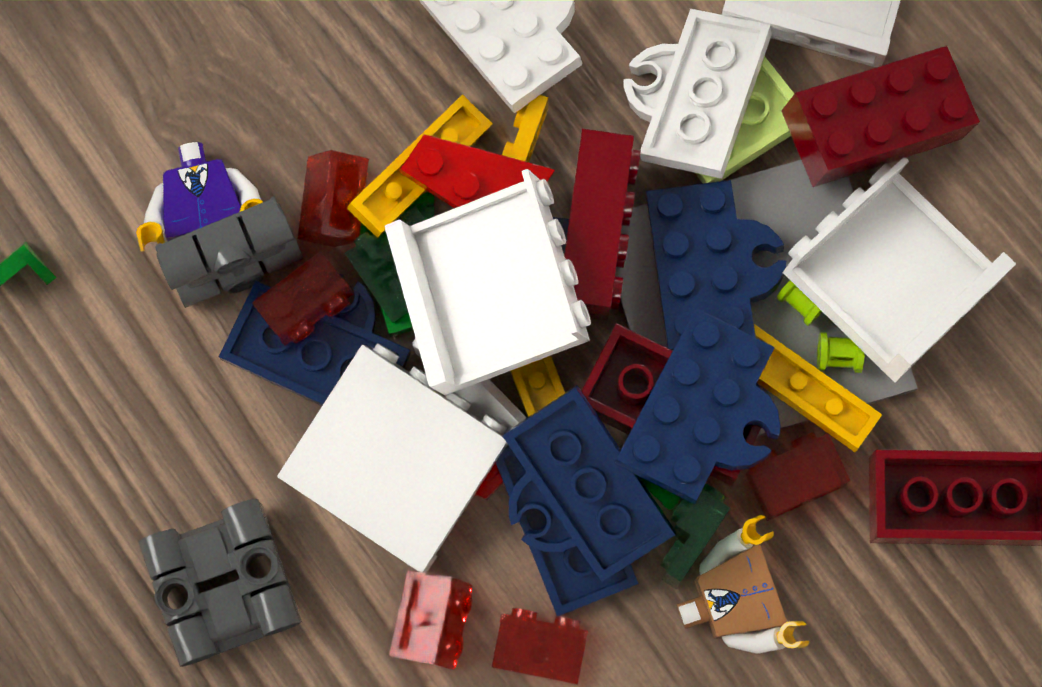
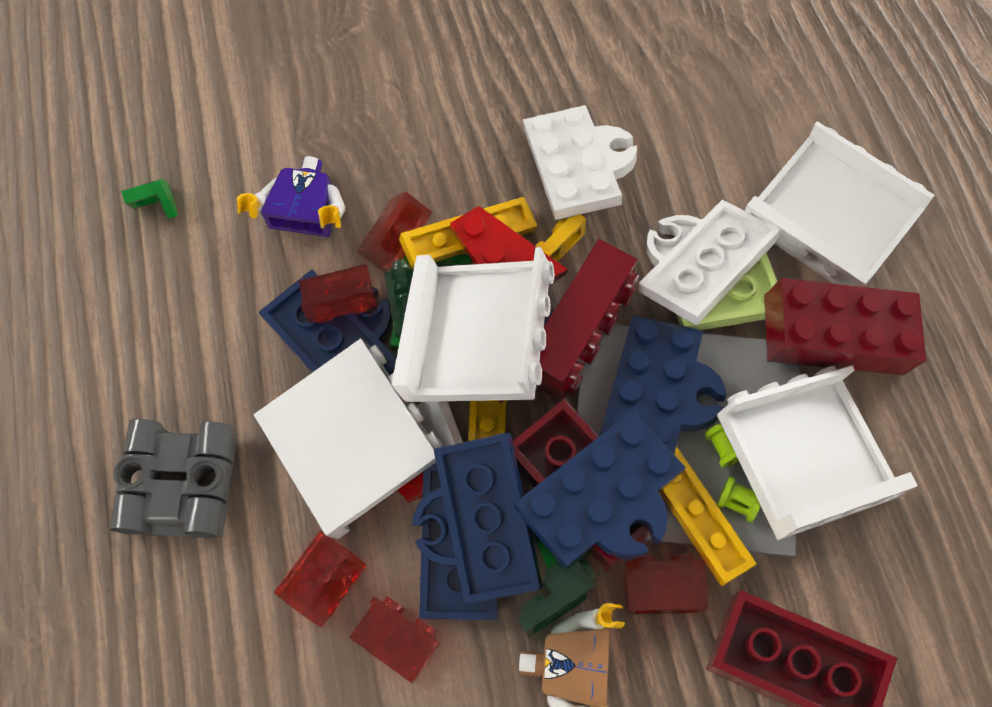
camera: 25 degrees right, 10 degrees down
dark grey piece [155,196,304,308] -> none

